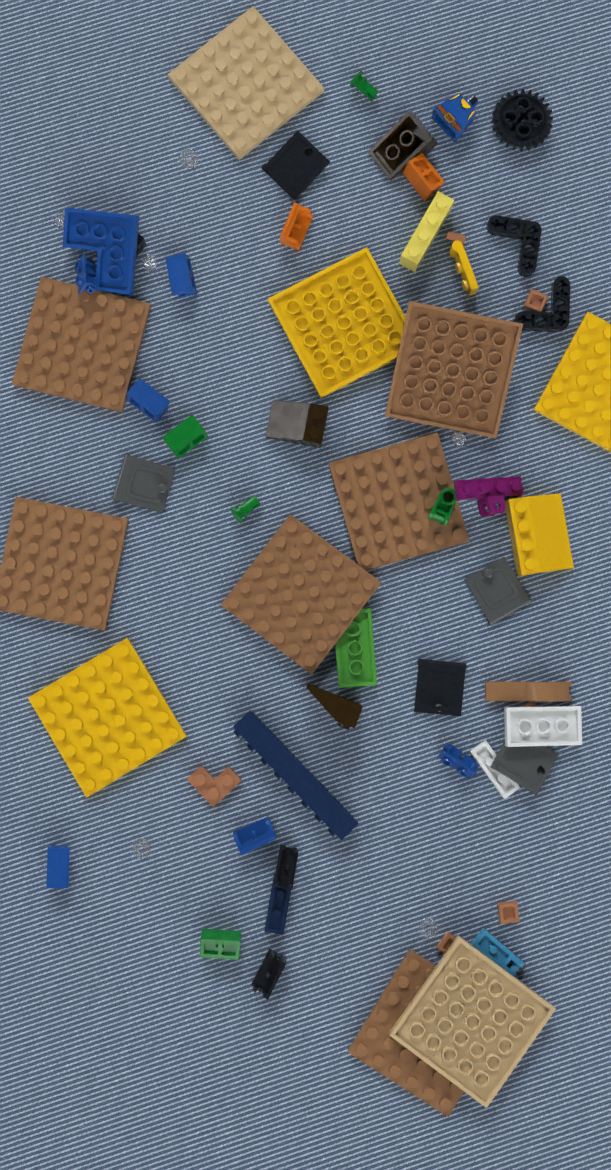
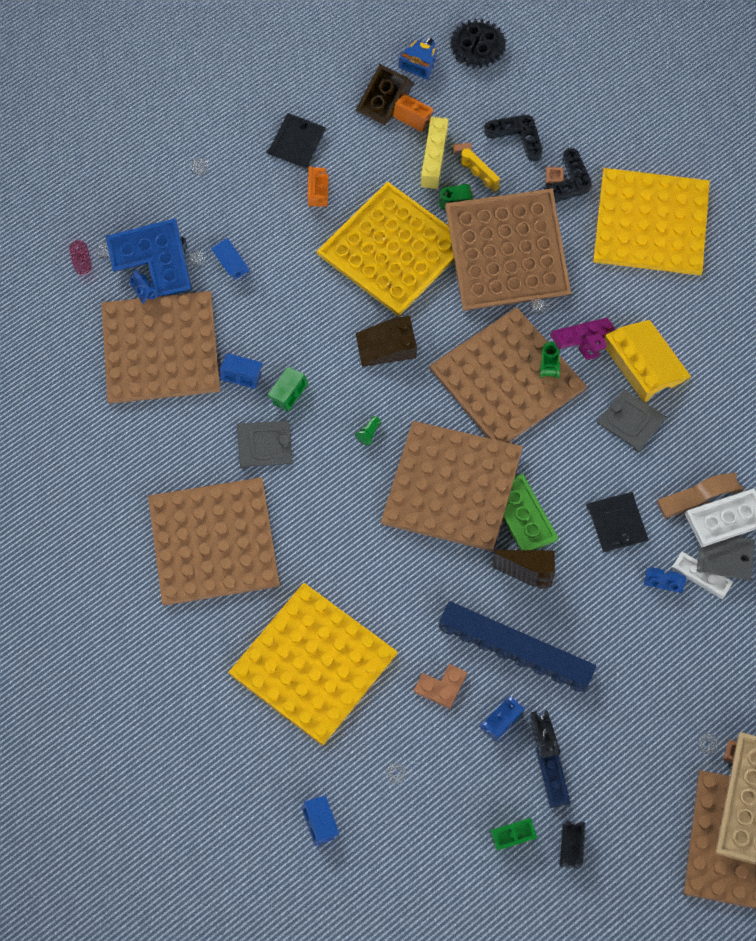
camera: 15 degrees left, 20 degrees down
tan plate [168,6,324,160] -> none
green pin [350,71,379,102] -> none
none -> clear pink plate [69,240,92,275]
none -> green piece [439,184,474,210]

